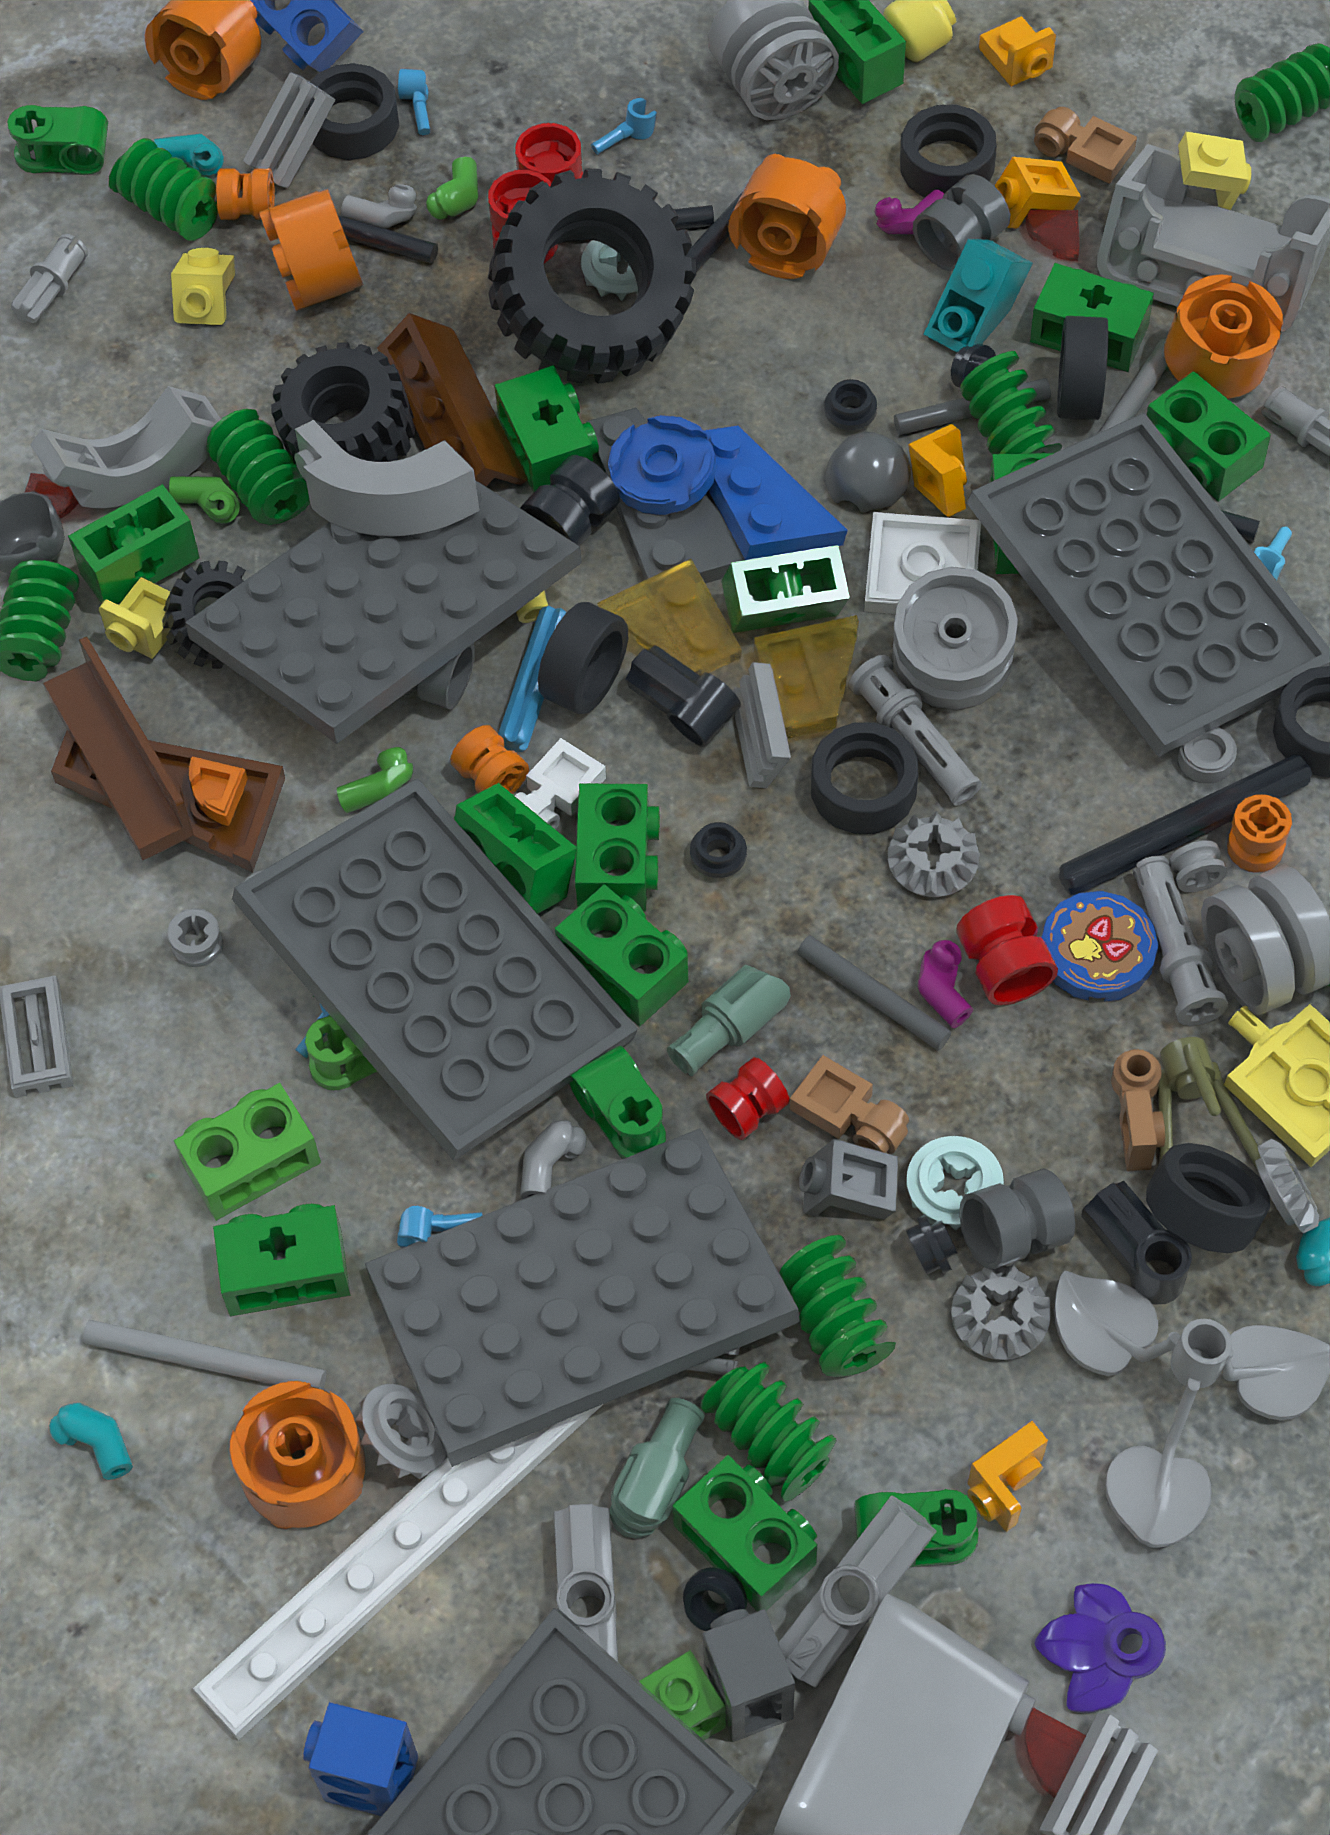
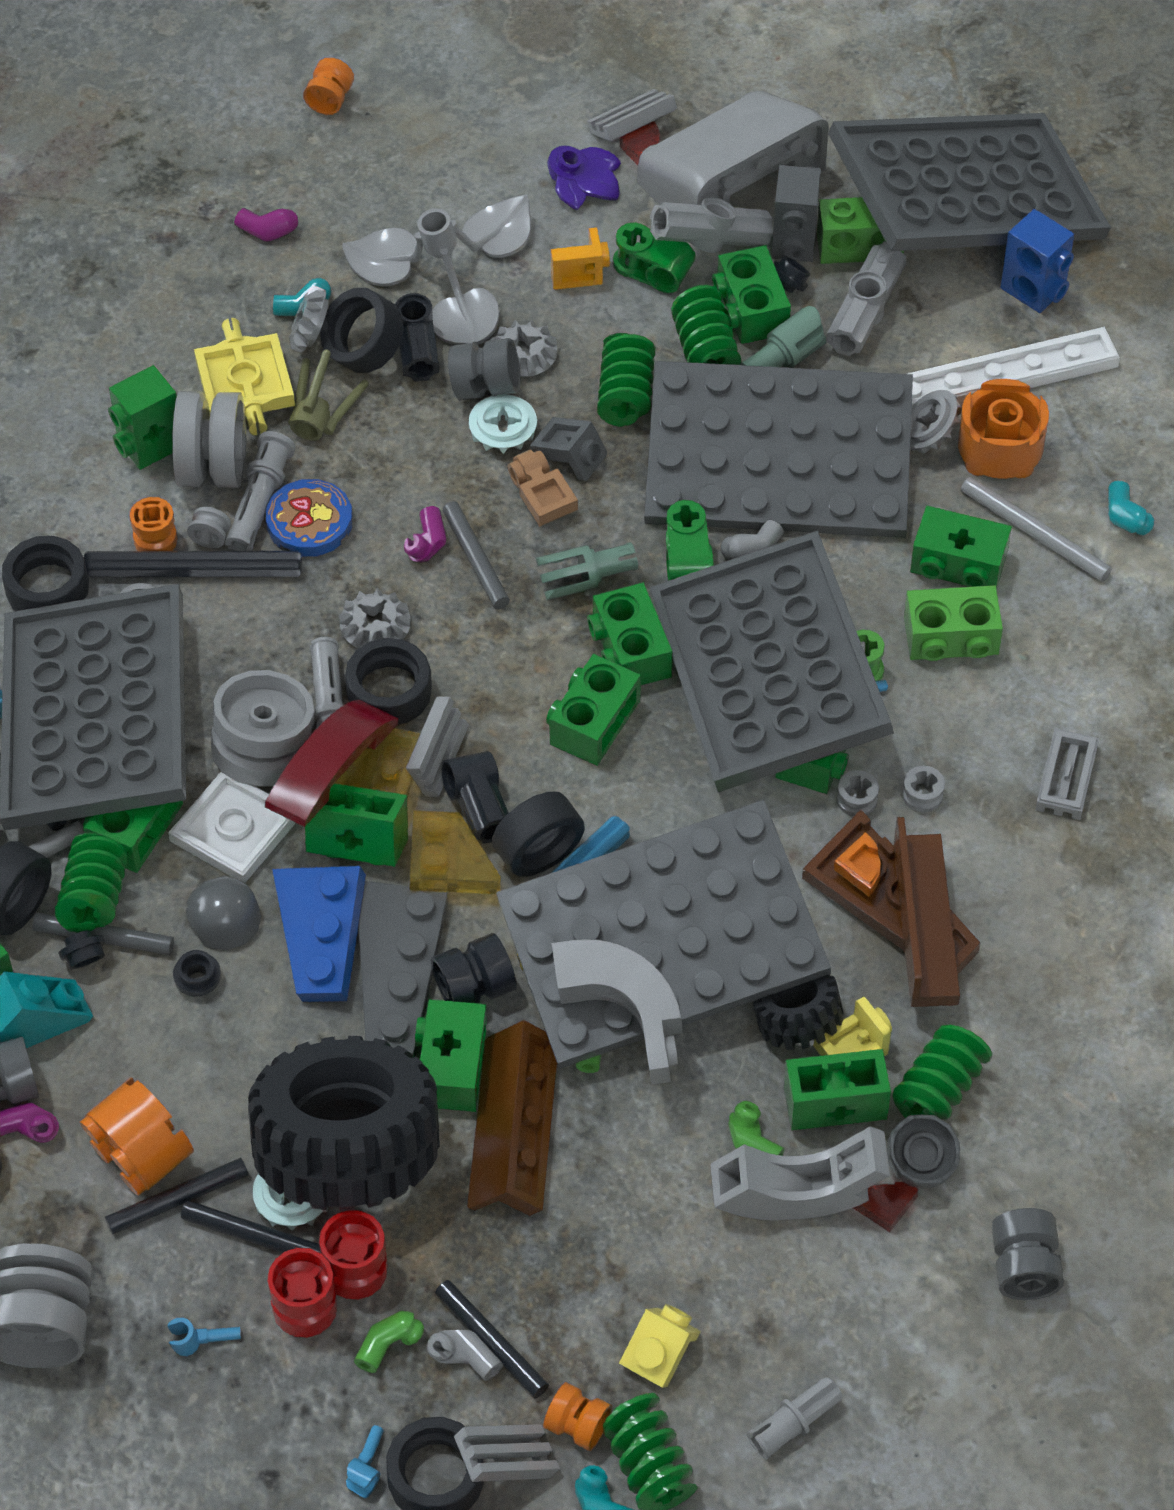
camera: 155 degrees left, 5 degrees down
green piece [206,408,310,525] -> none
orange brick [259,189,363,311] -> none
black tyre [271,342,415,464] -> none
dark azure hand [397,1205,483,1248] -> none
orange wheel [450,725,529,794] -> none
green brick [454,783,577,914] -> none
white plate [515,738,606,830] -> none
blue tile [608,415,717,515] -> none
black plate [690,822,747,878] -> none
red wheel [706,1057,790,1140] -> none
black plate [906,1214,957,1275] -> none
light orange bracket [908,424,967,517] -> none
red wheel [956,895,1058,1006] -> none
medium nougat plate [1111,1049,1165,1171] -> none
none -> dark red slope [264,700,398,827]

